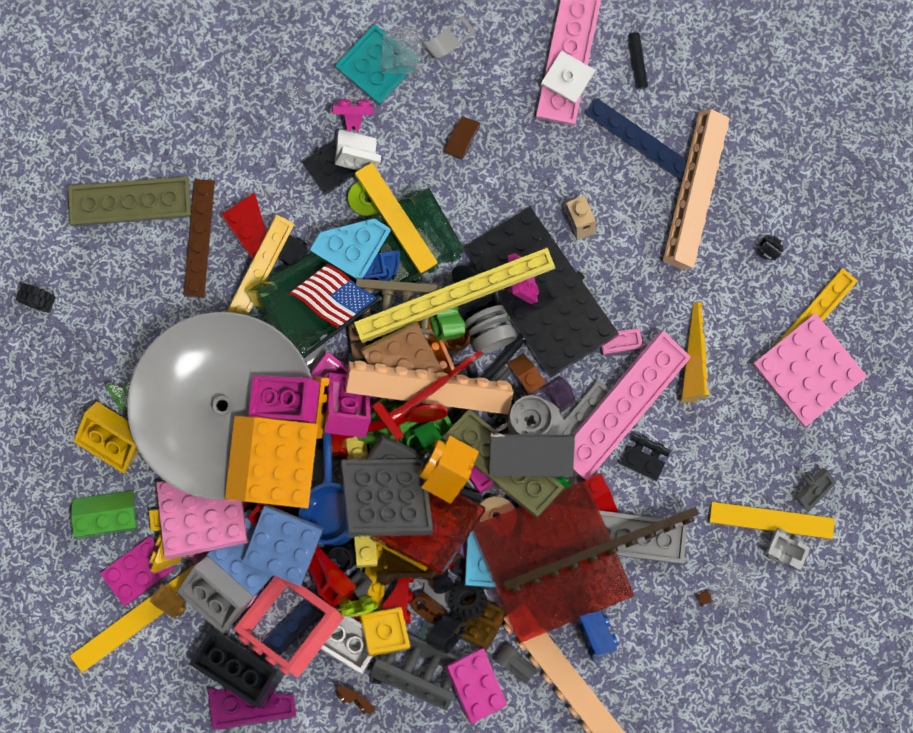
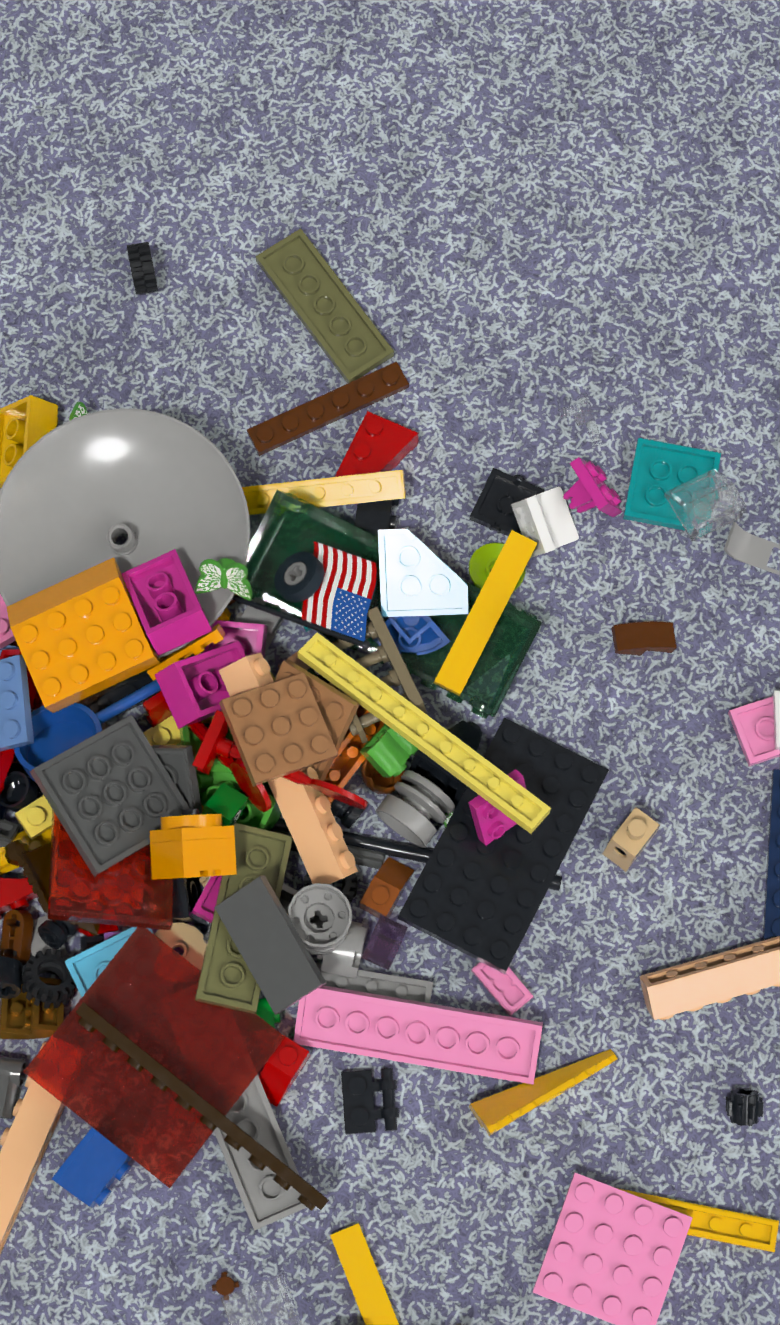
camera: 60 degrees right, 5 degrees down
none -> bright green animal [195,558,253,601]
none -> medium nougat plate [219,672,338,787]
none -> black bush [274,551,324,603]

